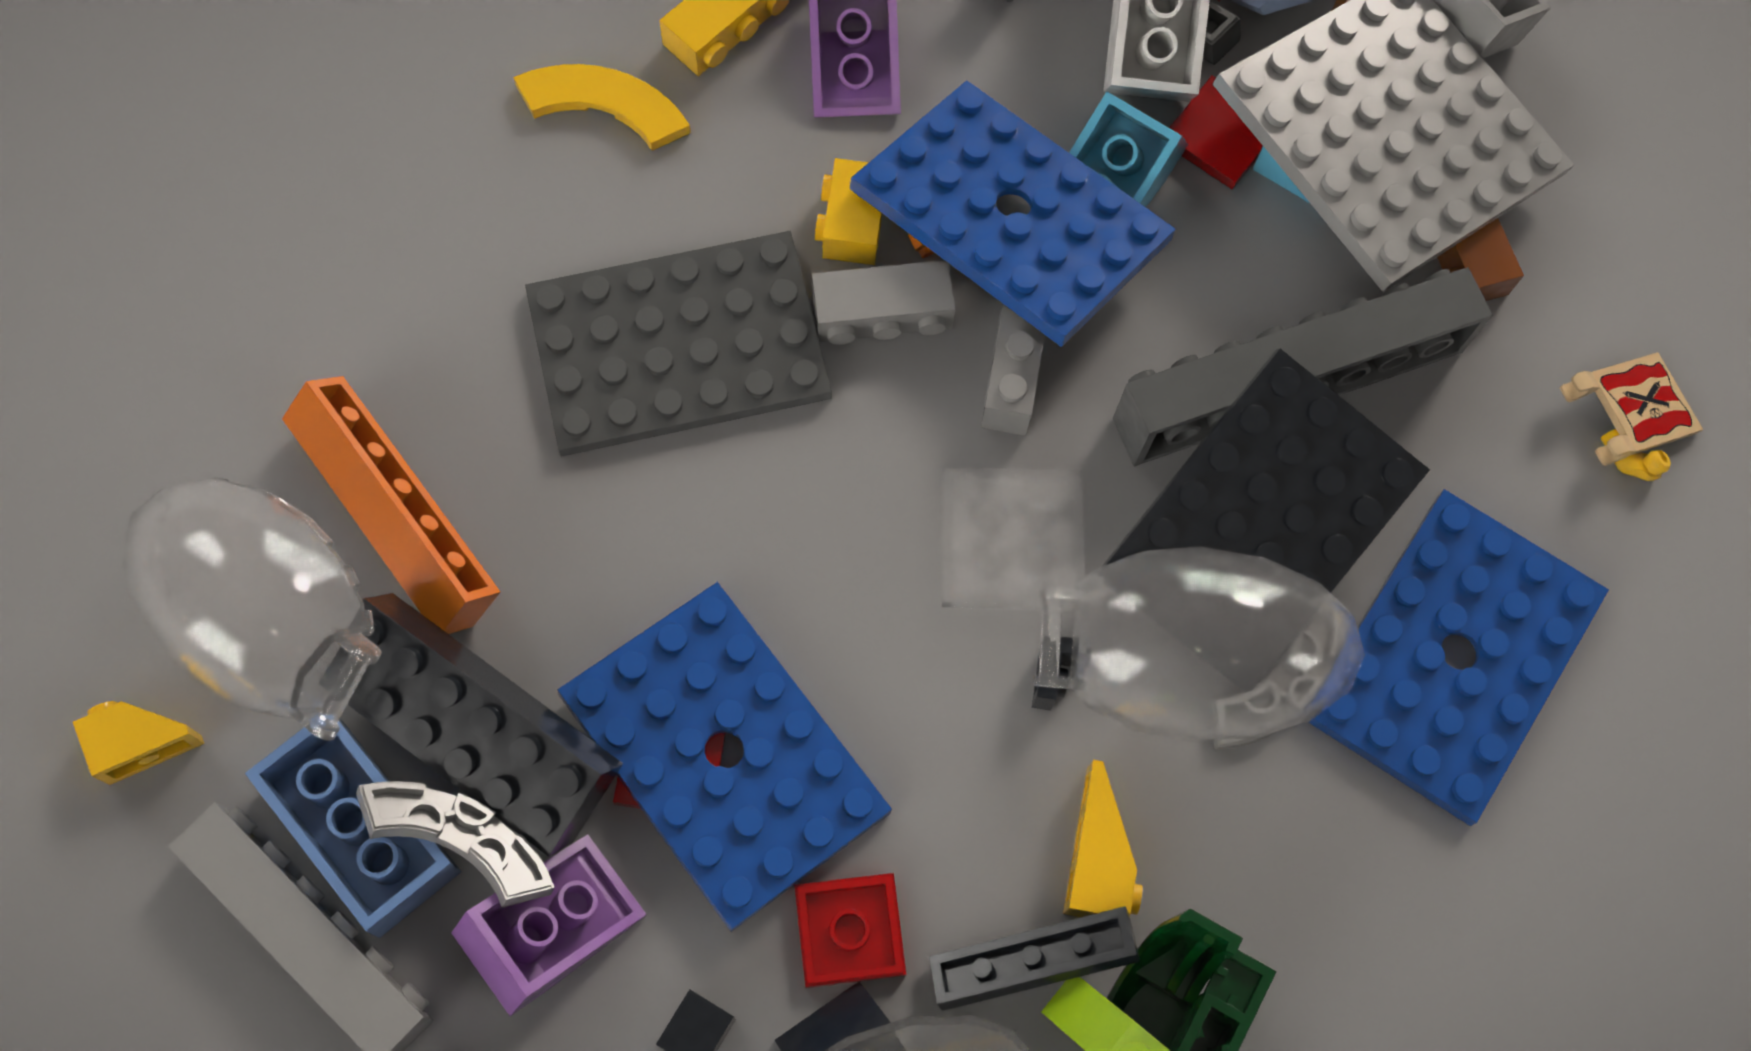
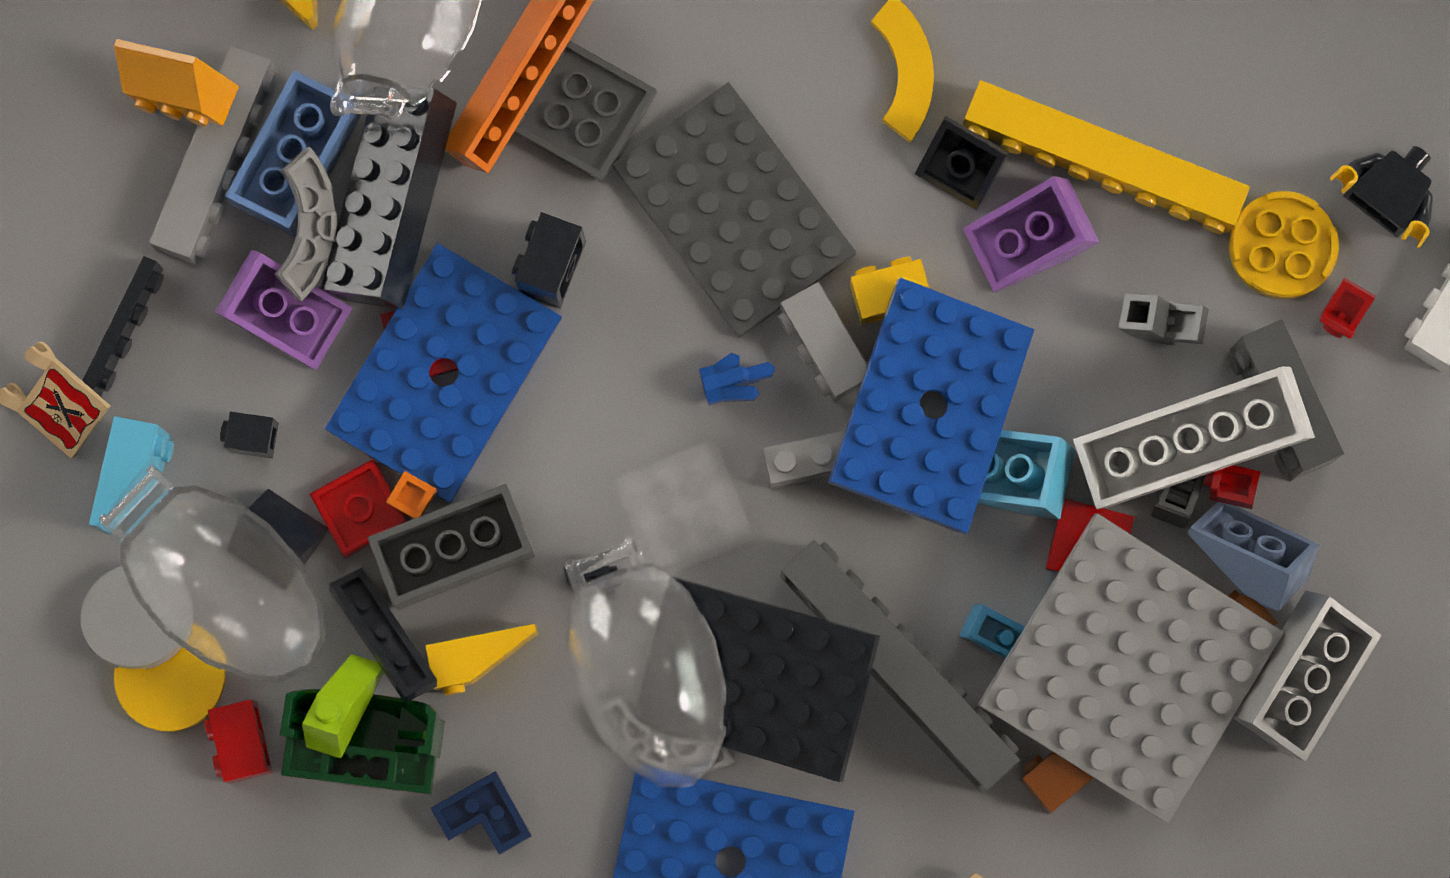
camera: 75 degrees right, 10 degrees up
none -> light orange slope [114,39,239,127]
none -> dark grey brick [367,484,535,610]
none -> orange tile [386,471,438,519]
none -> dark blue plate [431,771,532,855]
none -> black brick [512,212,586,309]
none -> dark grey plate [514,40,657,184]
none -> blue rock [699,353,775,406]
none -> black slope [915,116,1009,210]
none -> dark azure slope [959,604,1025,659]

